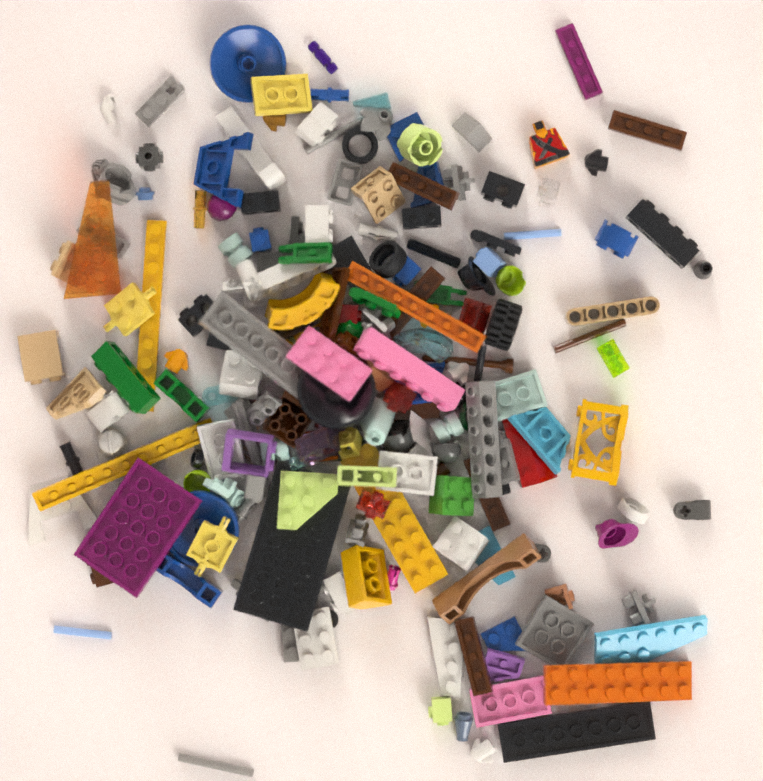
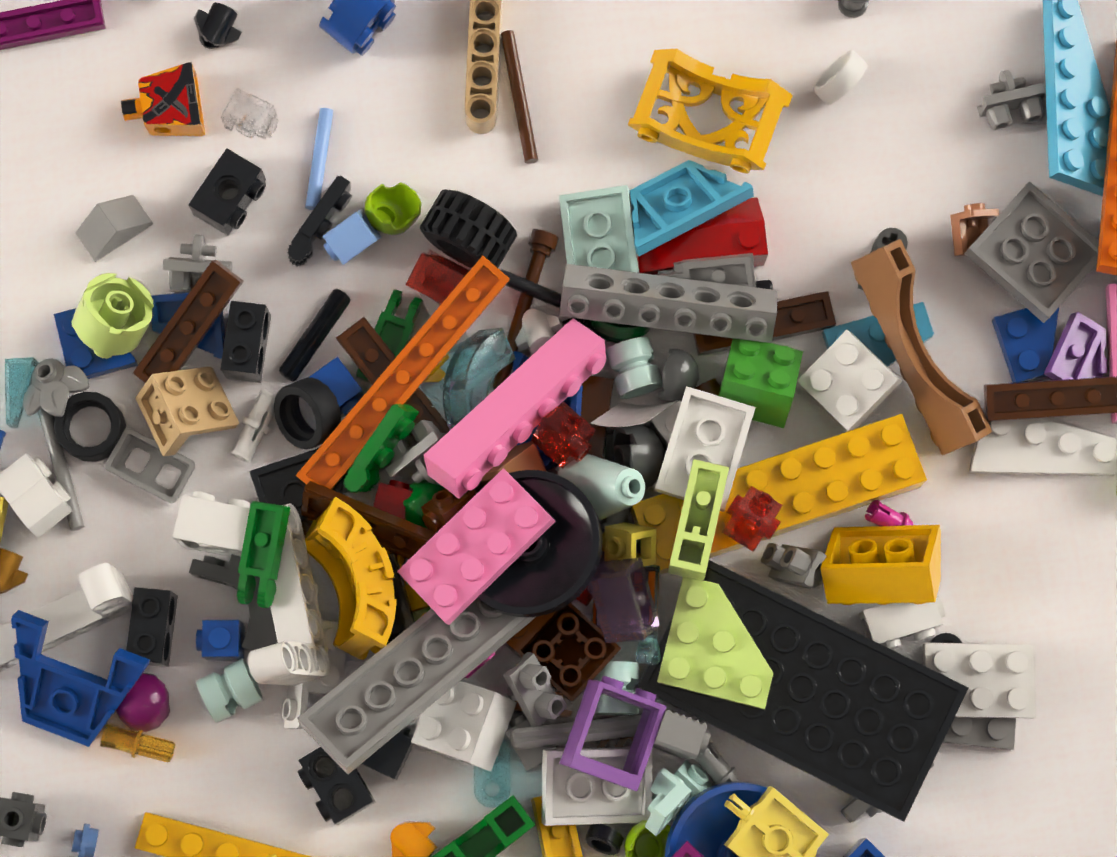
camera: 85 degrees left, 10 degrees down
black piece [457,256,496,296] -> none
magenta piece [595,519,639,549] -> none
clear neon green hips [596,339,630,378] -> none

